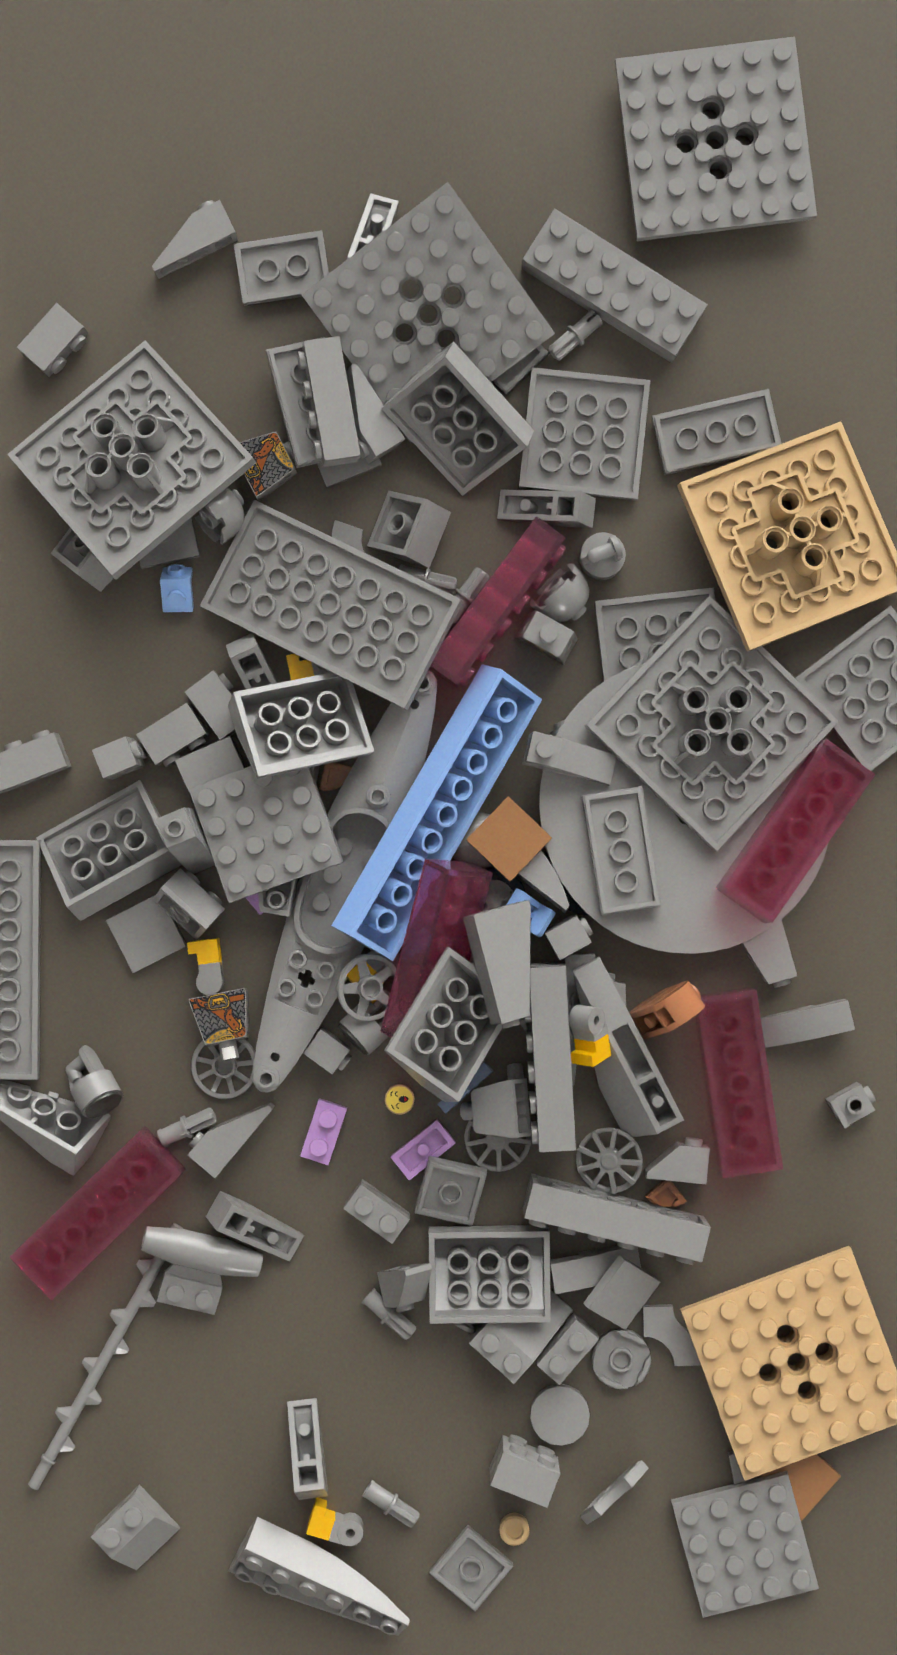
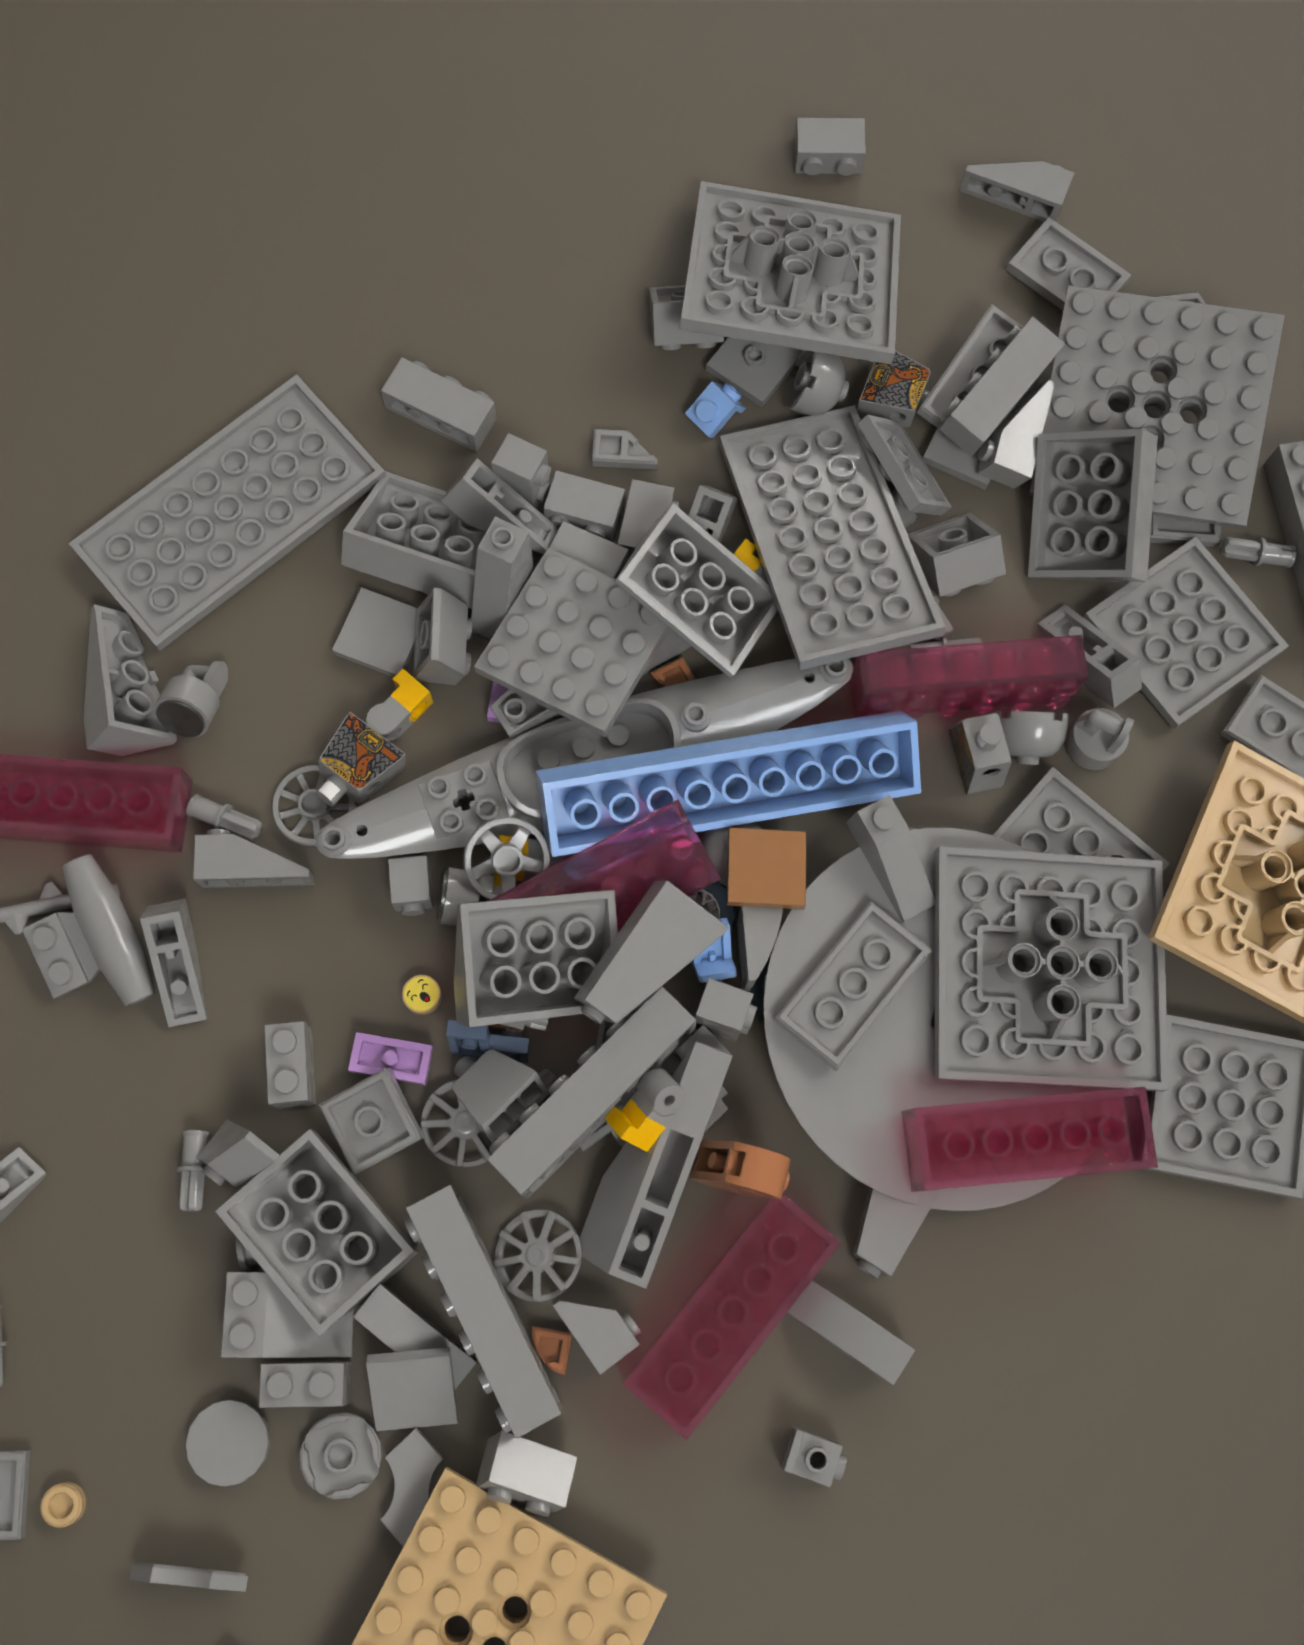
camera: 45 degrees right, 15 degrees down
lavender plate [300,1098,348,1165] -> none
light grey brick [489,1434,560,1508] -> none
none -> light grey slope [441,458,559,554]
none -> brick [476,1431,577,1517]
none -> light grey tile [592,429,658,470]
none -> light grey plate [857,415,952,516]

